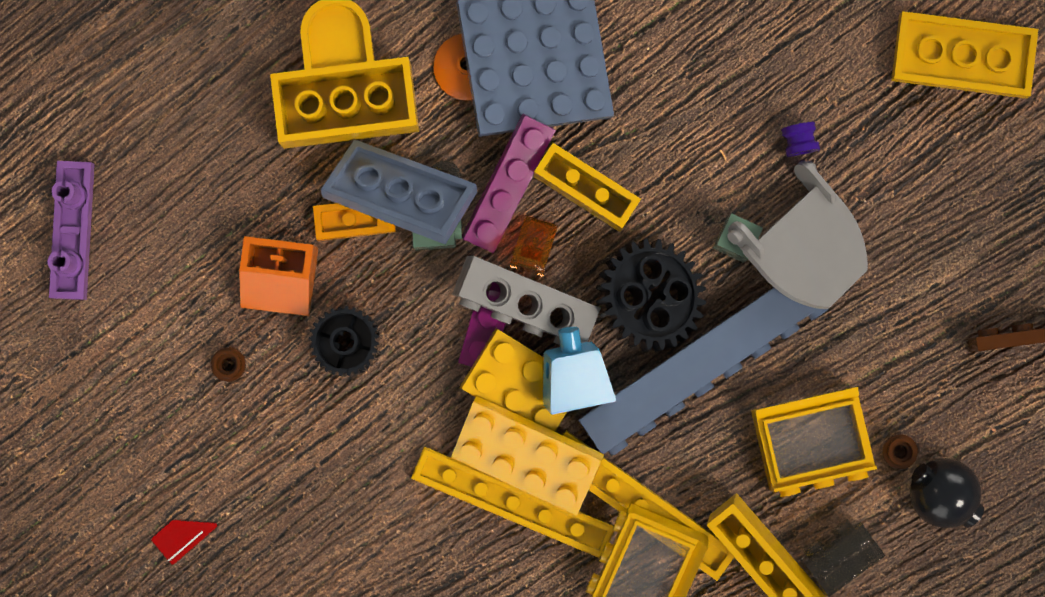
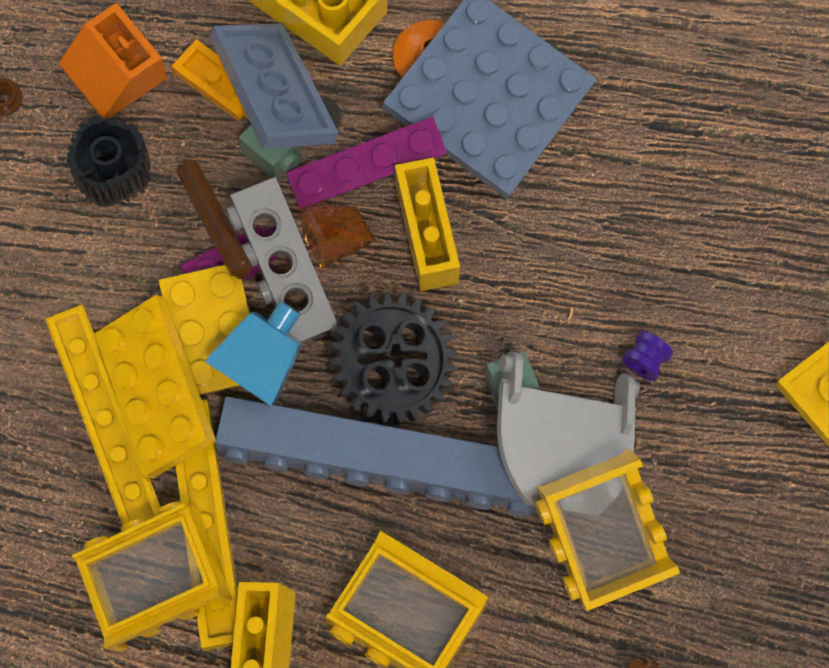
camera: 40 degrees right, 15 degrees down
none -> reddish brown axle [177,159,252,279]
none -> window [535,448,680,611]

